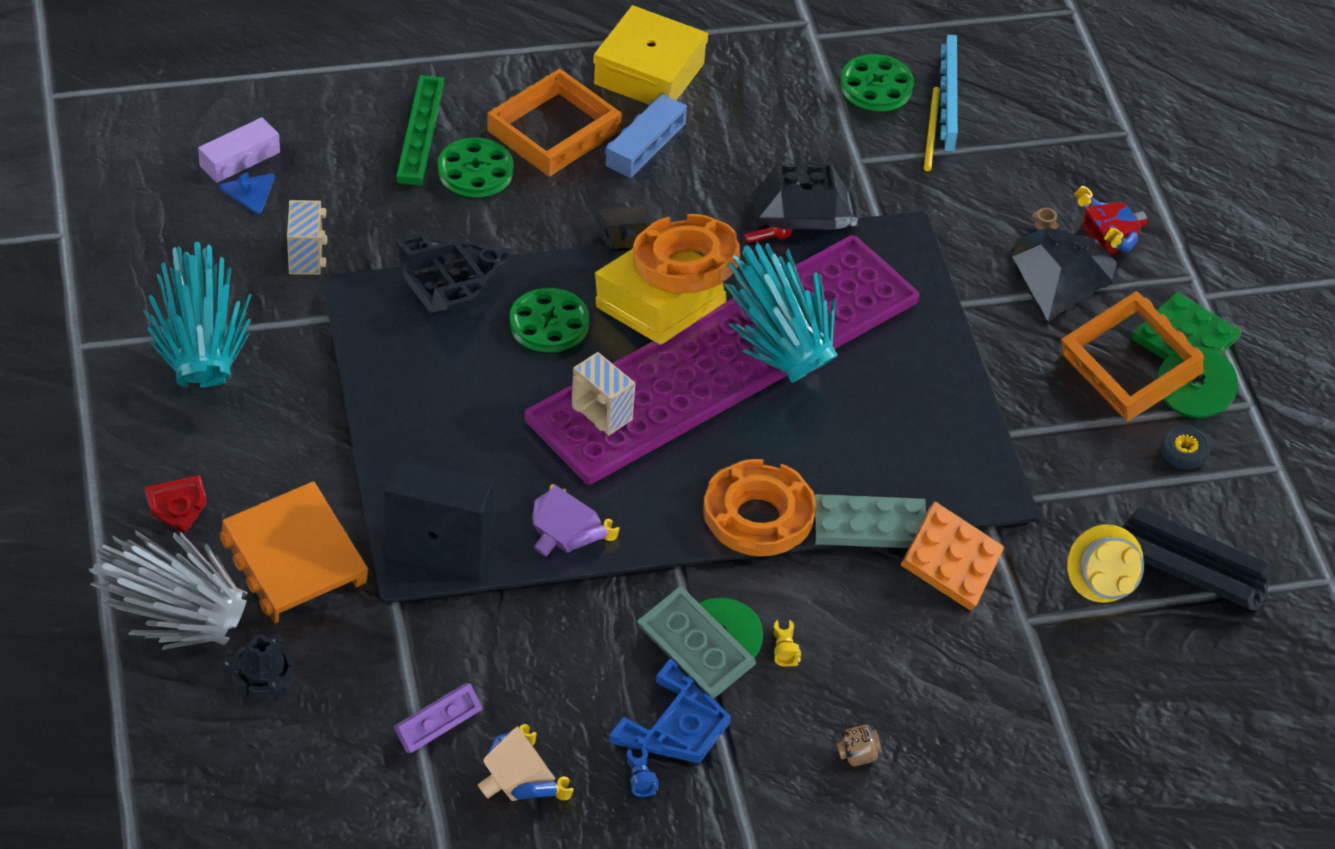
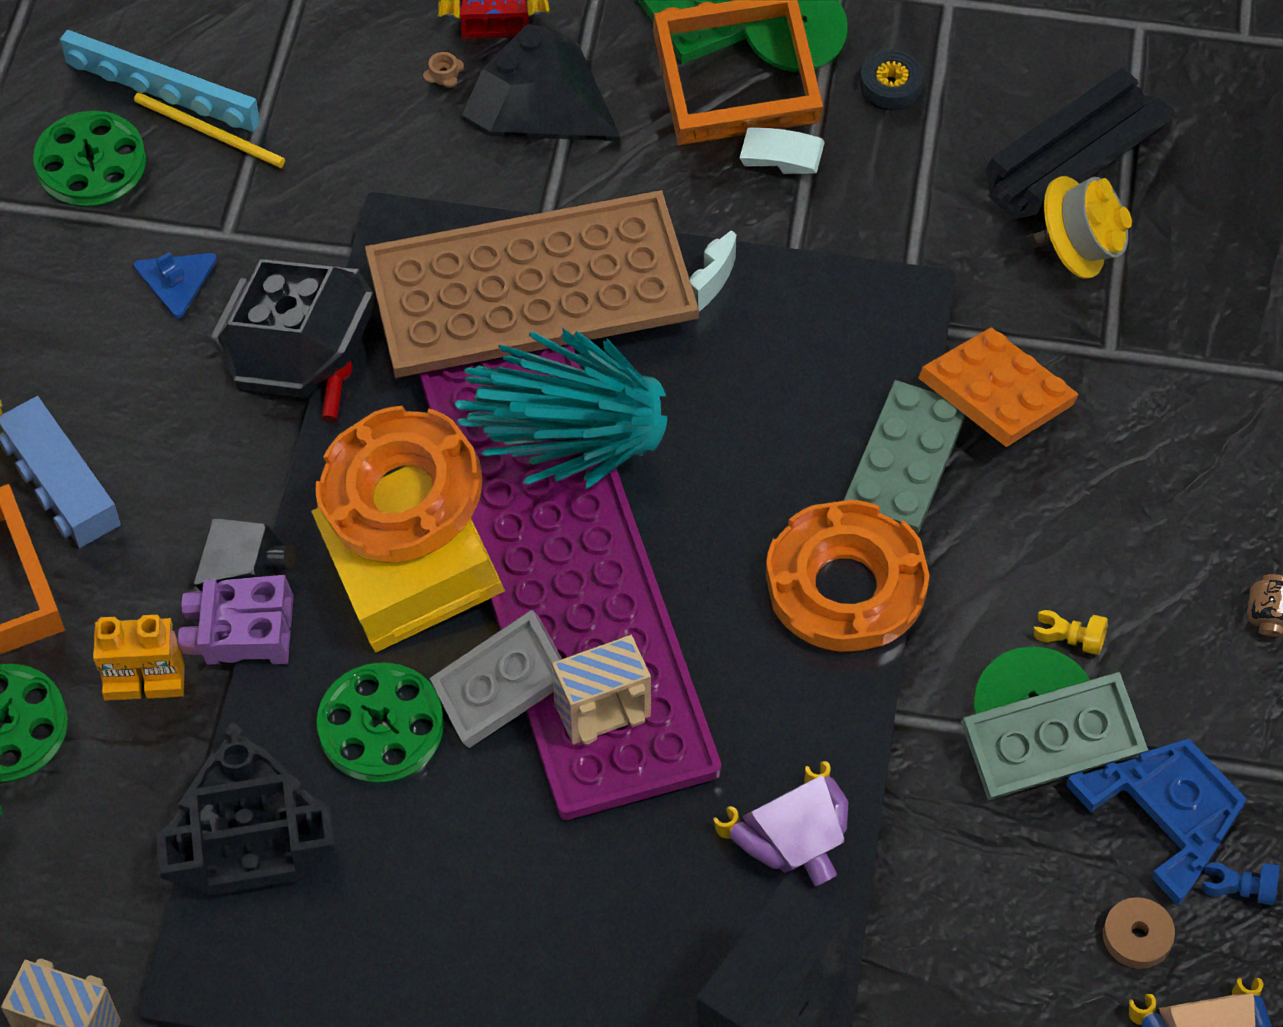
camera: 65 degrees left, 10 degrees up
none -> light orange hips [93,615,185,701]
none -> blue piece [134,252,217,318]
none -> medium lavender hips [178,575,294,665]
none -> medium nougat plate [365,190,699,378]
none -> light grey plate [430,610,562,748]
none -> light aqua slope [689,230,736,312]
none -> light aqua slope [740,128,825,174]
none -> medium nougat piece [1103,897,1175,969]

